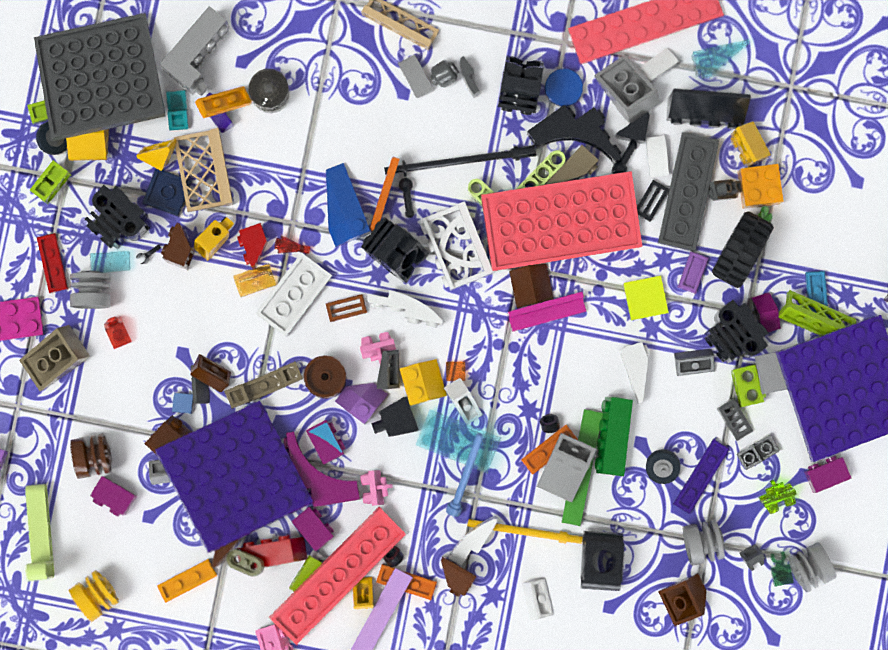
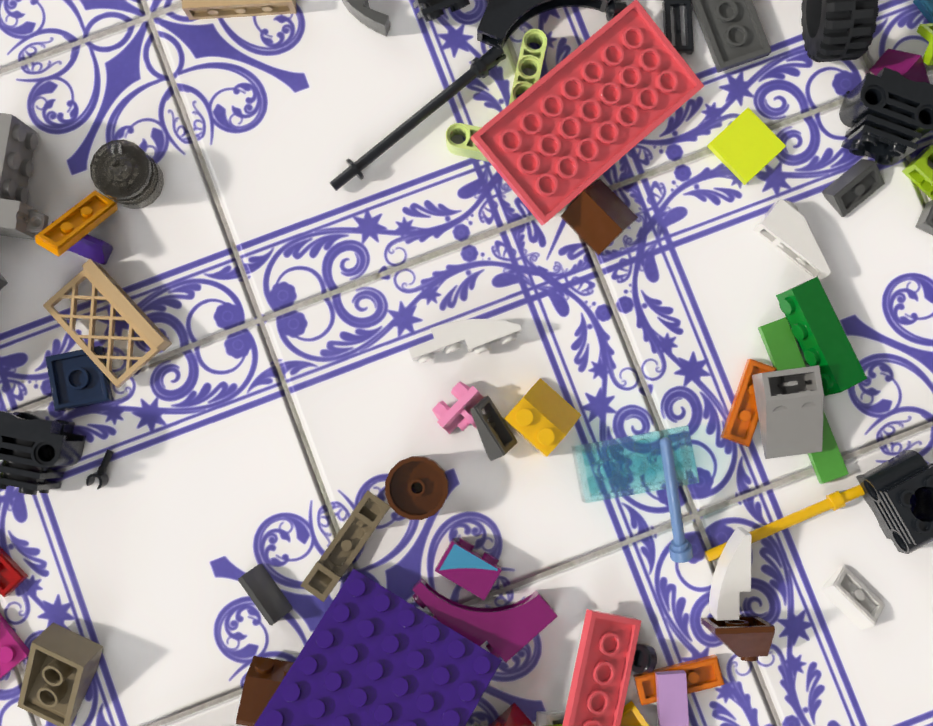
camera: 25 degrees left, 0 degrees up
light grey wheel [70,271,111,309] -> none
clear light blue slope [89,251,130,273] -> none
clear red bracket [104,316,132,349] -> none
yellow slope [136,139,177,171] -> none
reddish brown slope [161,222,195,271] -> none
teal slope [166,90,188,131] -> none
medium blue tile [172,393,193,414] -> none
reddish brown slope [190,354,231,392] -> none
yellow torso [194,217,234,261] -> none
clear yellow slope [233,264,276,298] -> none
red slope [237,223,268,268] -> none
white plate [255,252,332,337] -> none
clear red cone [274,235,310,254] -> none
magenta brick [291,507,334,552] -> none
dark orange tile [325,294,367,322] -> none
blue wedge [326,163,371,247] -> none
medium lavender slope [334,383,388,425] -> none
bright pink hips [360,470,393,506] -> none
black piece [361,217,429,283] -> none
orange tile [370,156,400,231] -> none
black torso [371,396,419,437] -> none
light grey slope [398,55,433,99] -> none
black piece [399,178,414,218] -> none
white fence [420,201,493,291] -> none
dark grey head [430,59,459,88] -> none
white slope [444,378,483,425] -> none
clear orange tile [446,362,466,381] -> none
dark pink fence [507,292,586,332] -> none
black tile [540,414,560,433] -> none
dark tan slope [546,145,599,184] -> none
black wheel [646,449,680,484] -> none
medium lavender tile [677,251,709,294] -> none

